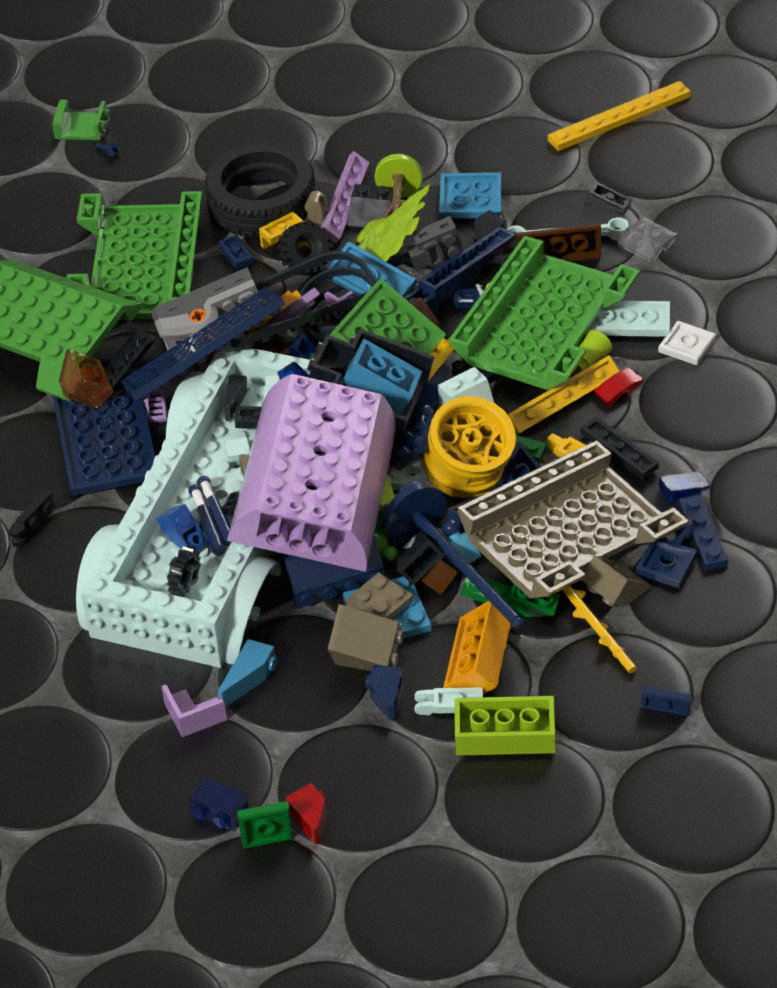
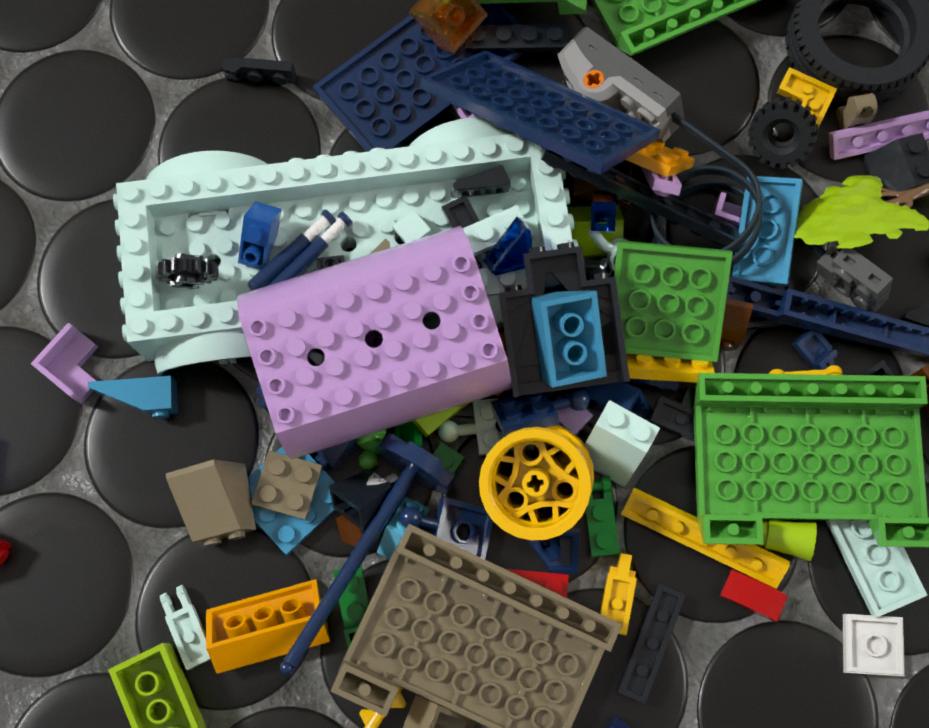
camera: 60 degrees right, 30 degrees up
dark blue plate [218,235,255,270] -> none
dark blue slope [365,665,403,720] -> none

